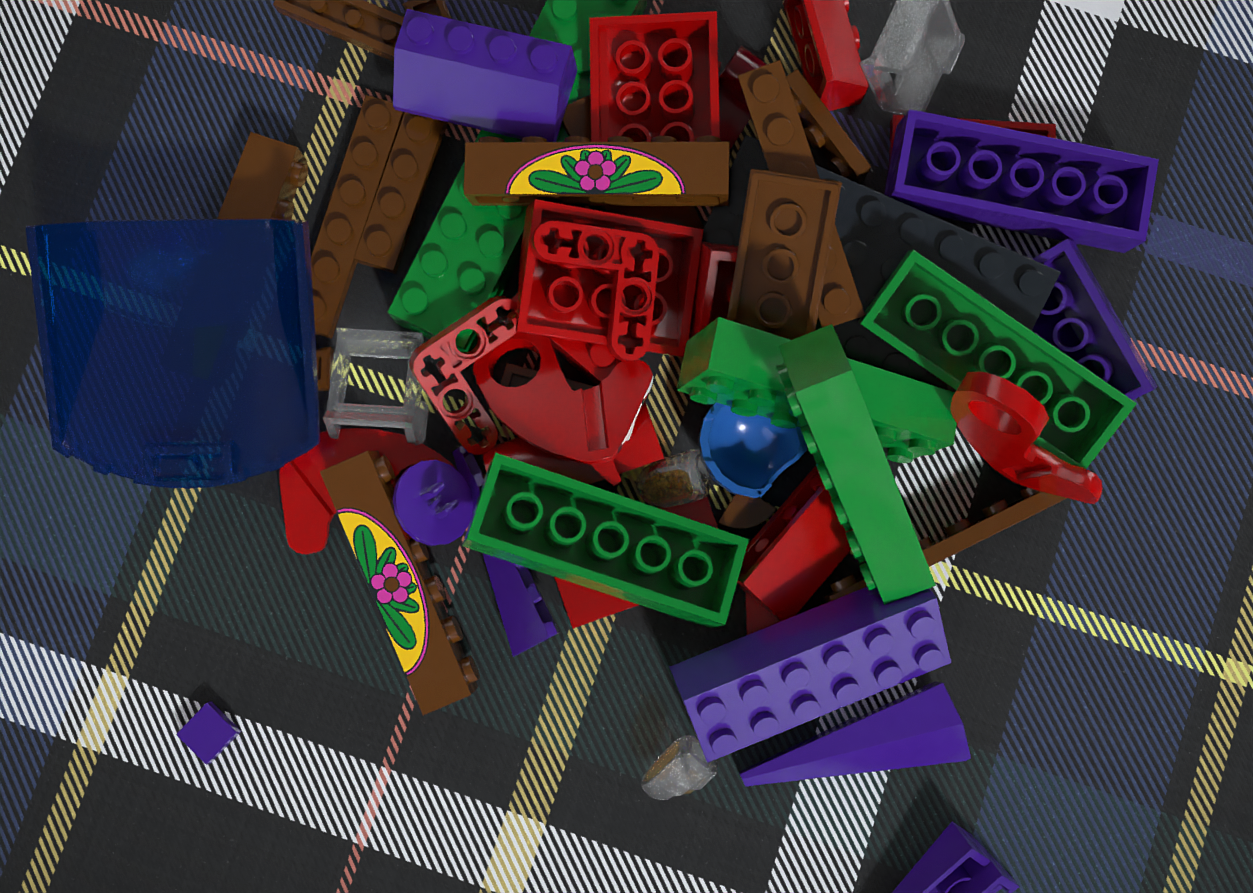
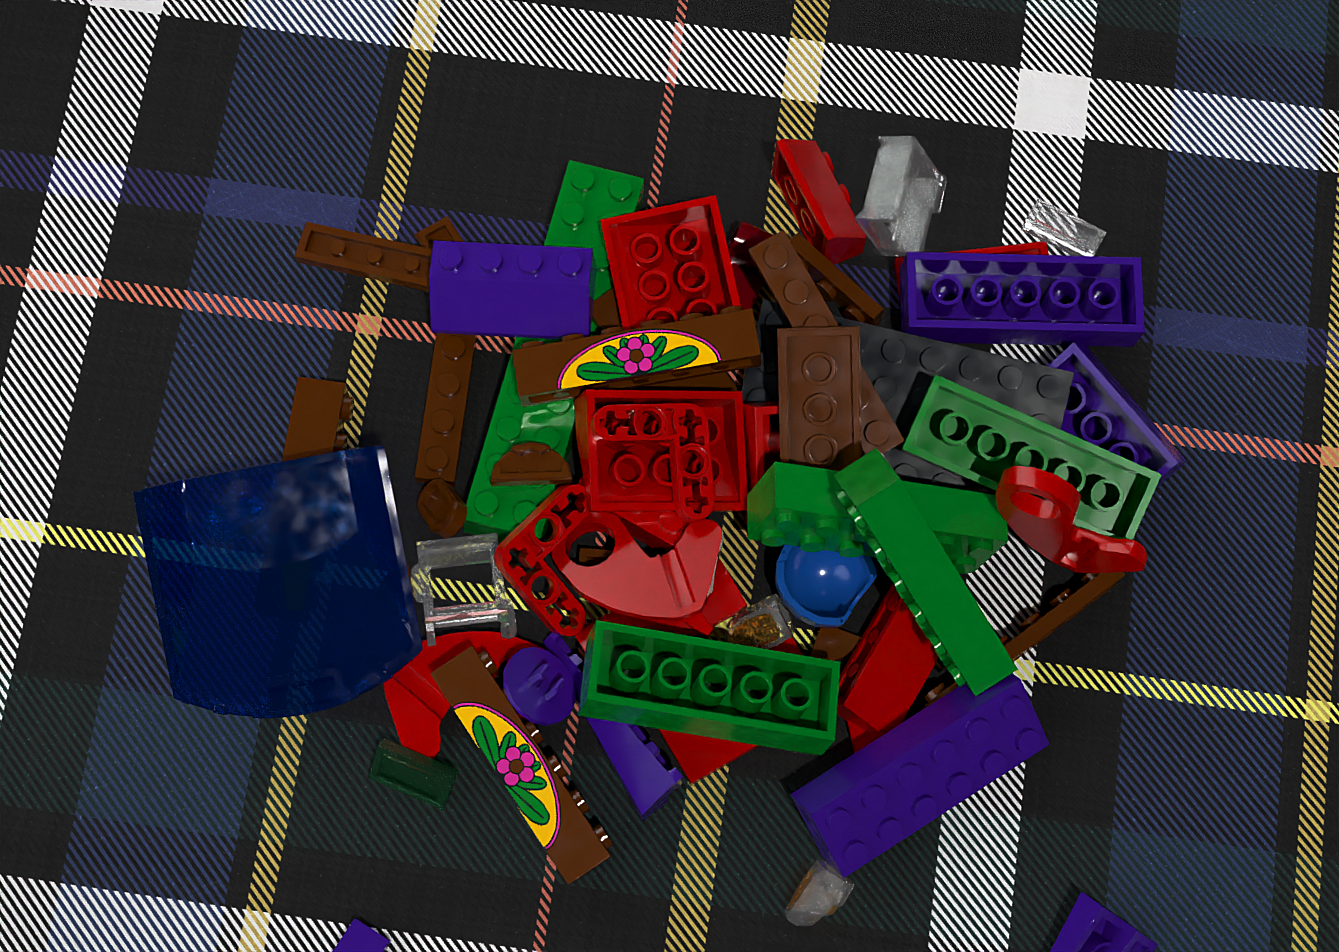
camera: 15 degrees left, 10 degrees down
reddish brown plate [289,95,405,339] -> none
dark purple wedge [738,681,971,787] -> none
none -> clear green tile [368,738,459,810]
none -> reddish brown tile [417,478,467,539]
none -> reddish brown tile [491,442,573,486]
none -> clear tile [1021,198,1107,256]

